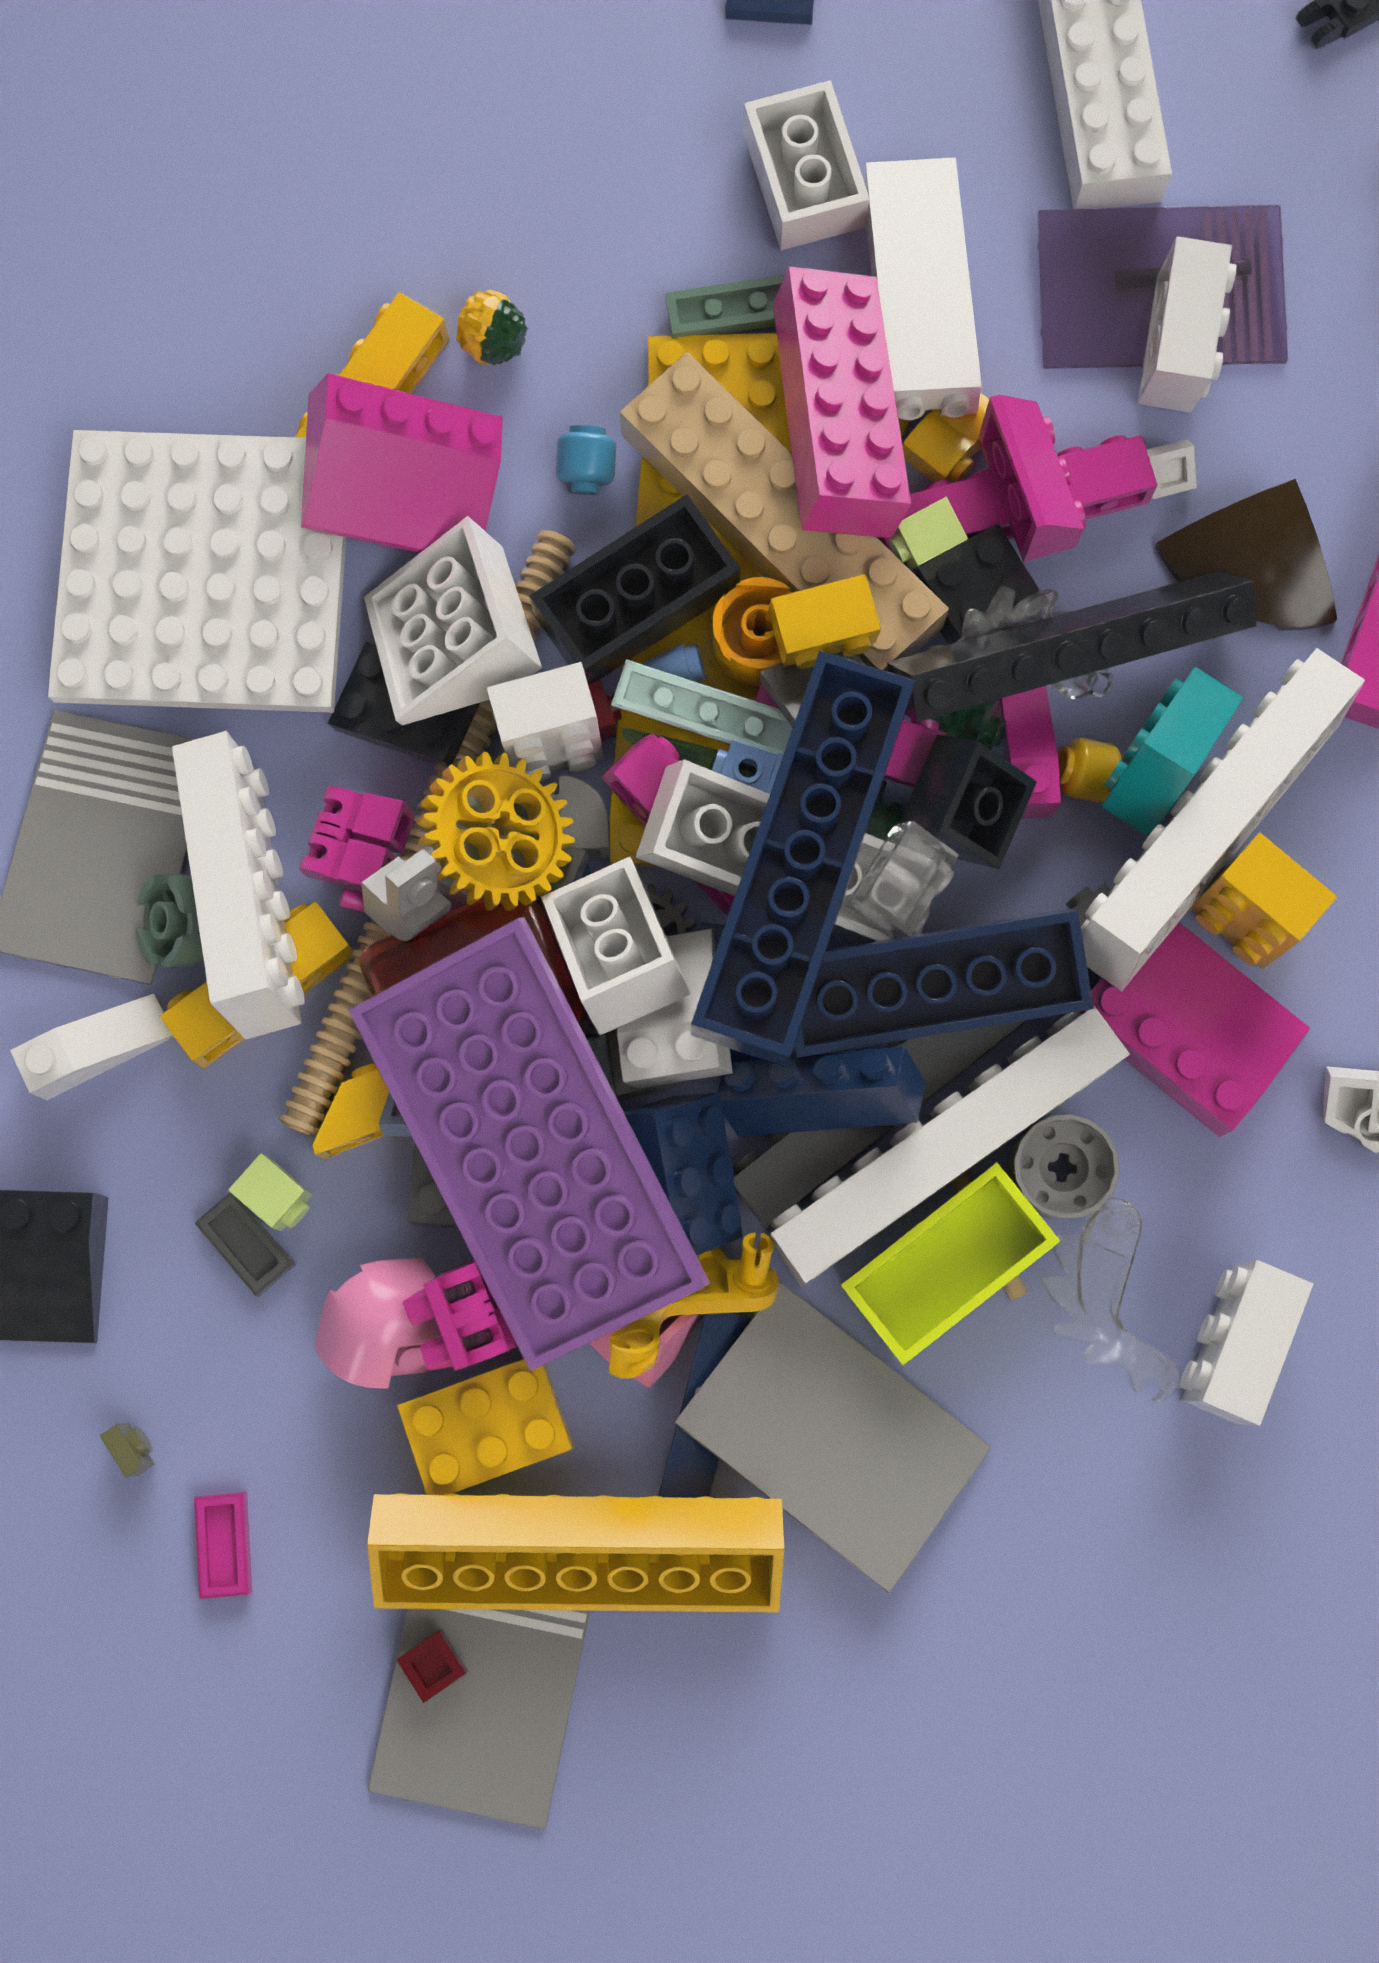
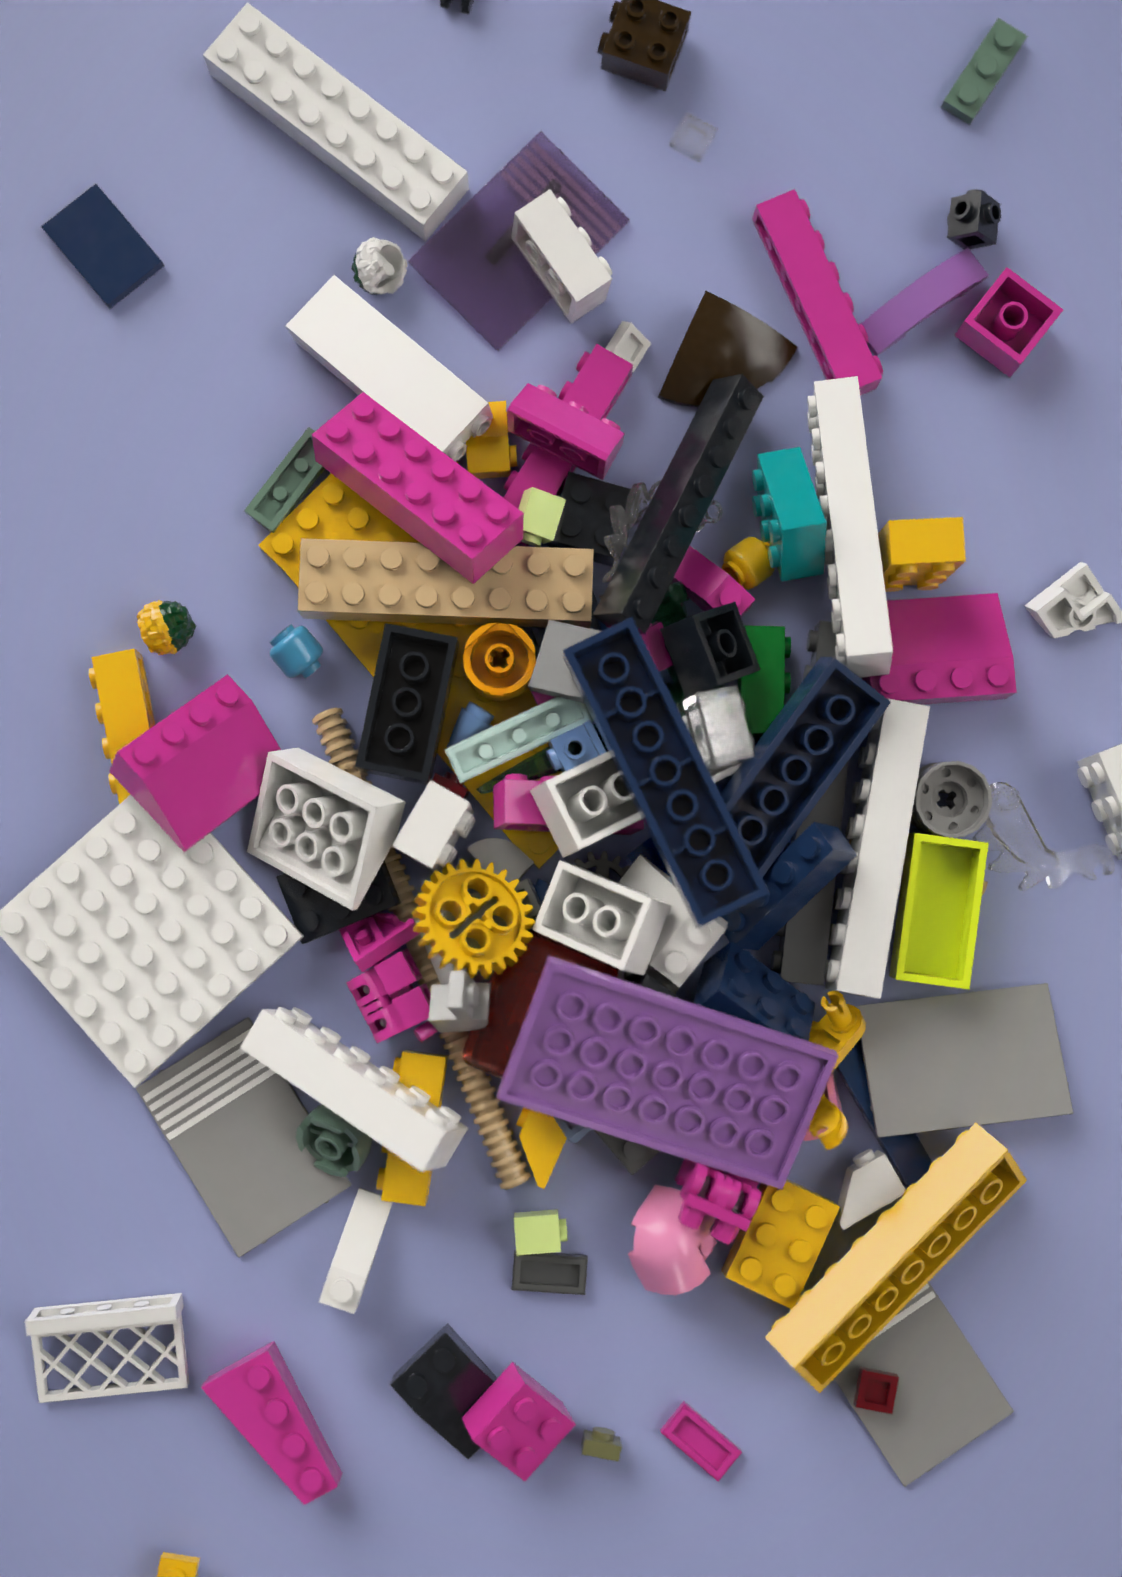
camera: 55 degrees left, 5 degrees up
white brick [743,80,870,250] -> none
yellow brick [768,574,881,669] -> none
none -> dark pink wing [339,913,420,973]
none -> white piece [351,237,408,295]
none -> dark pink brick [462,1362,576,1482]
none -> green brick [737,625,791,738]
none -> white slope [835,1149,905,1230]

